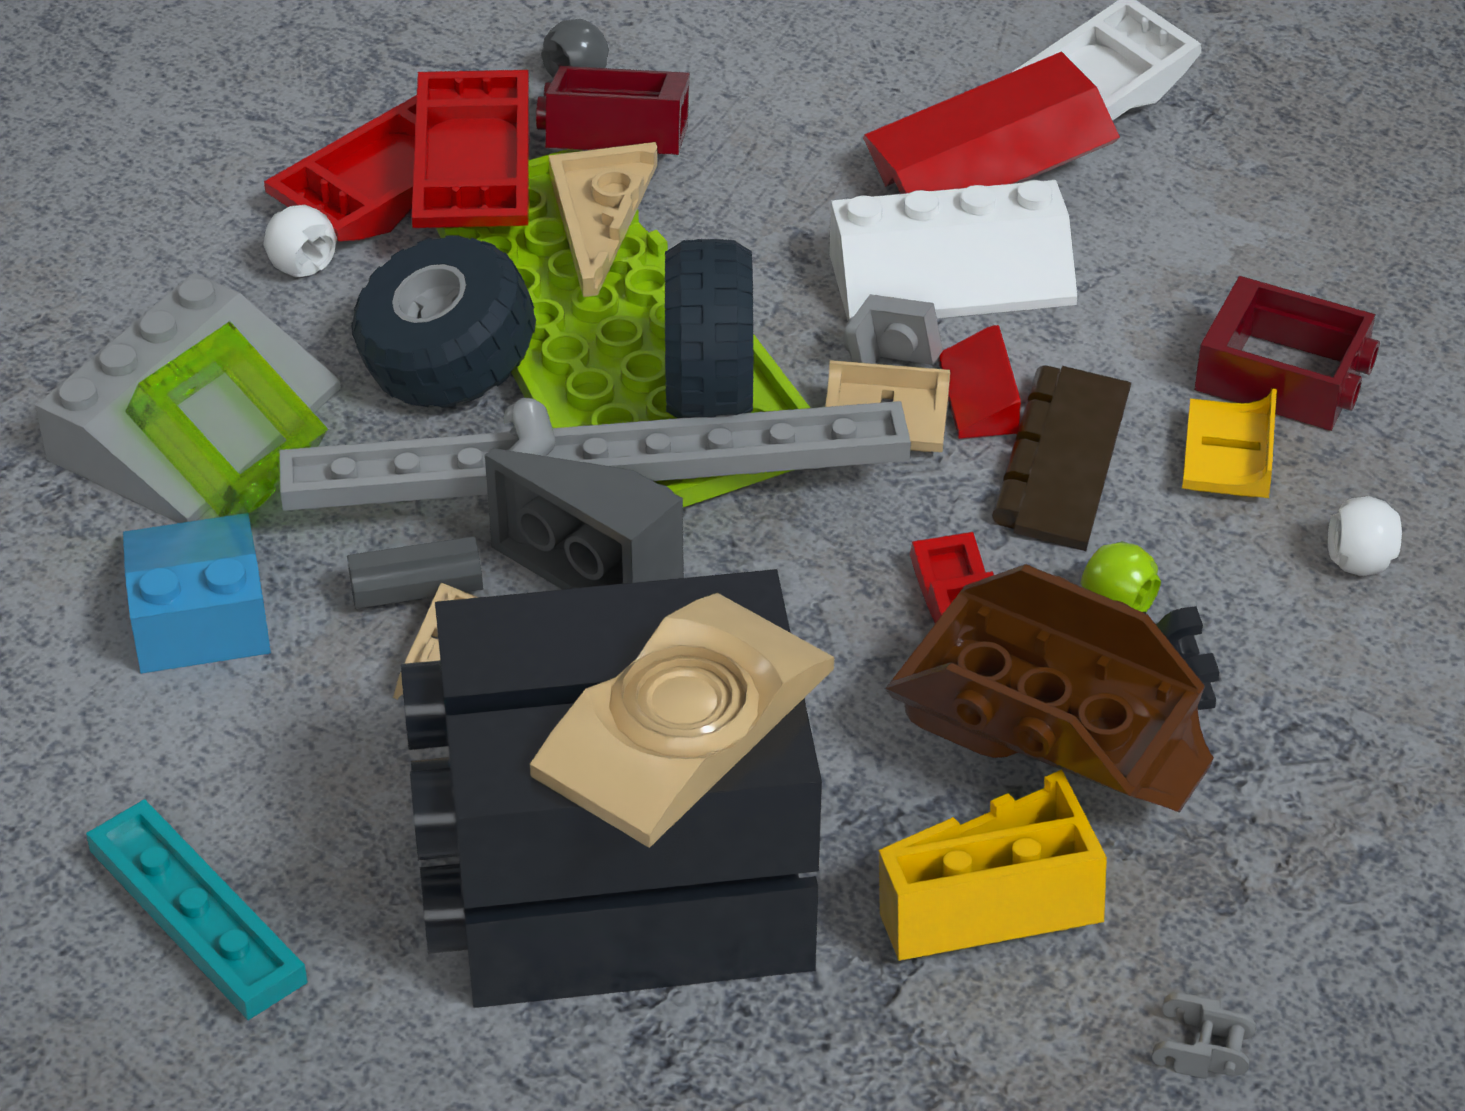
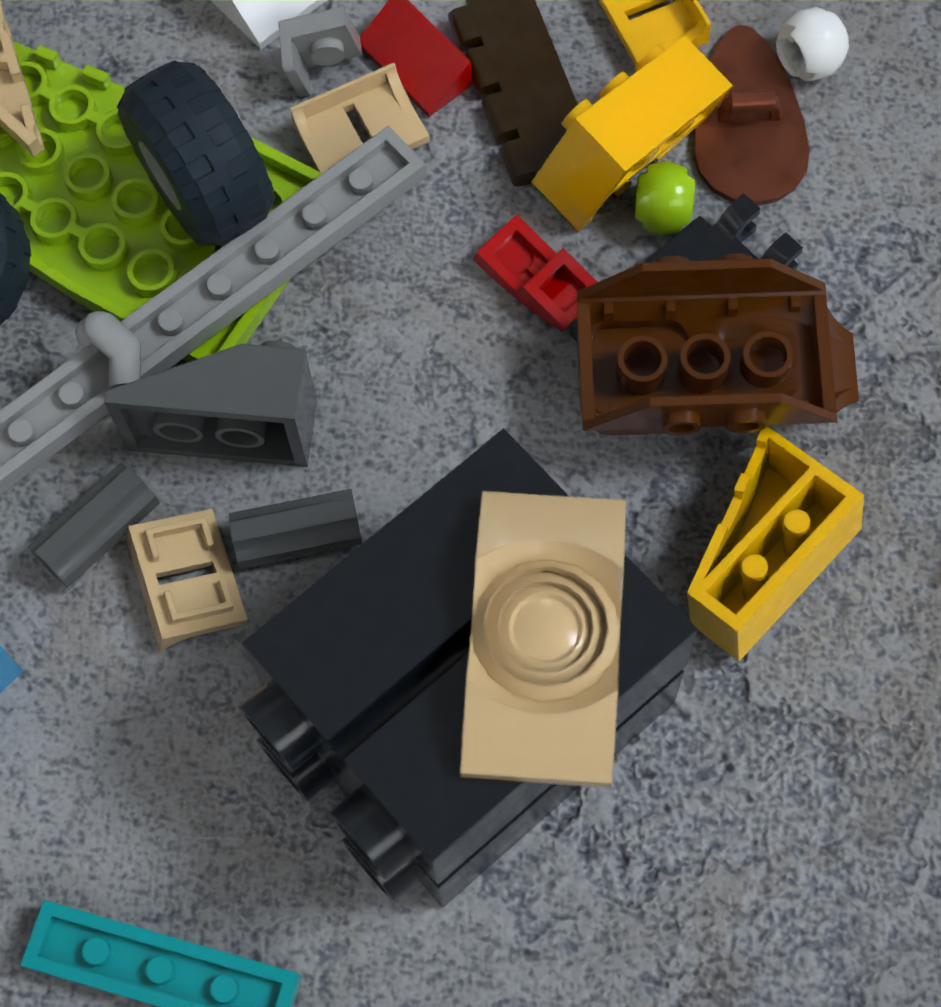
camera: 30 degrees left, 25 degrees up
none -> yellow wedge [532,35,733,232]
none -> copper shield [694,25,810,206]

